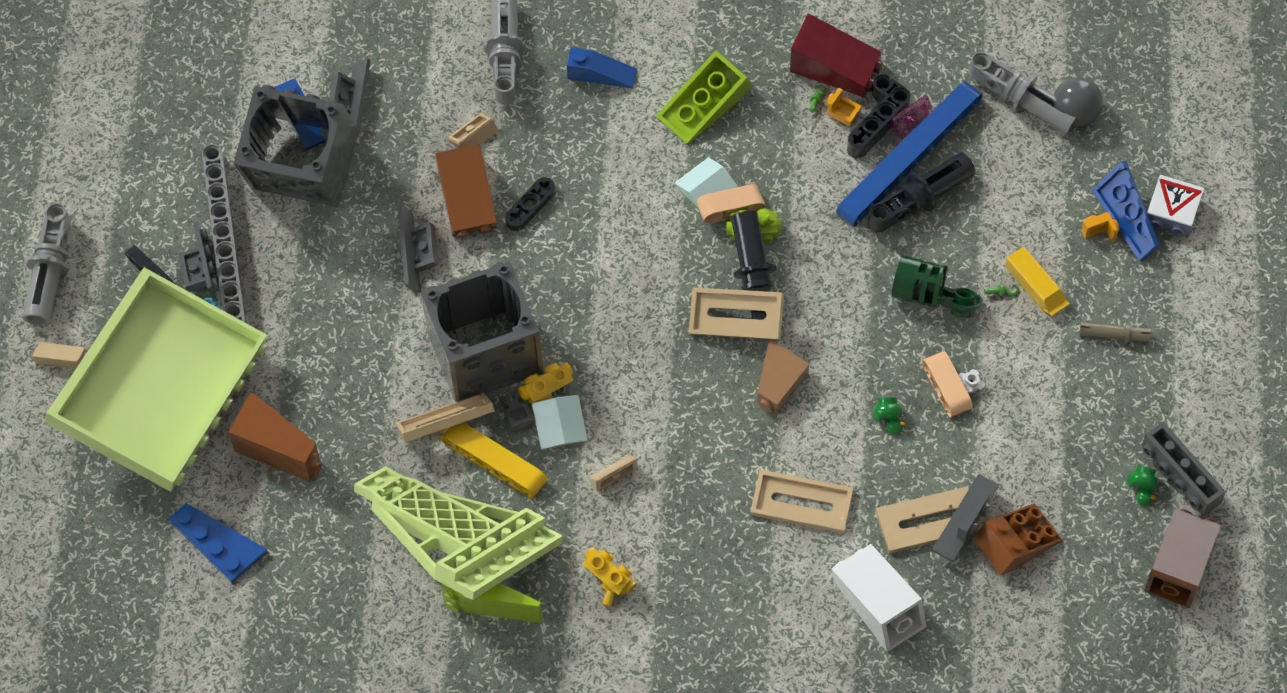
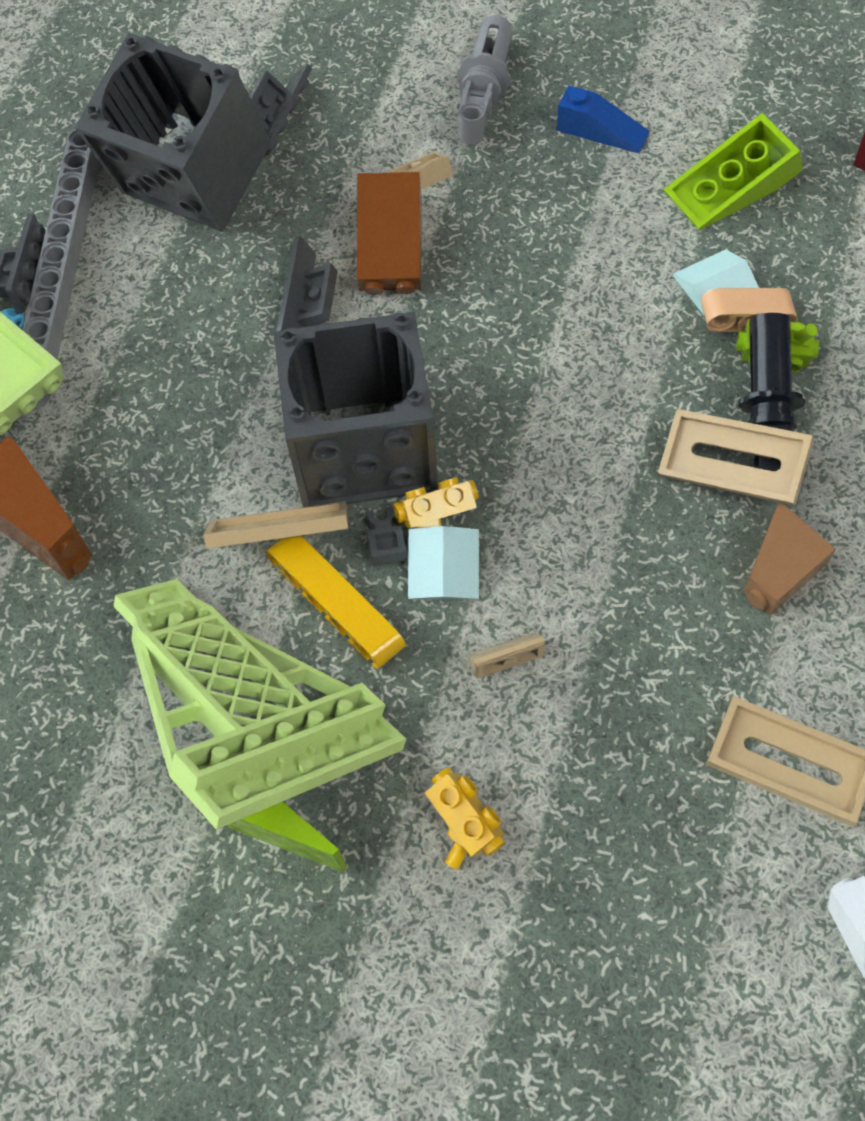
camera: 15 degrees right, 0 degrees up
black beam [505,177,555,231] -> none

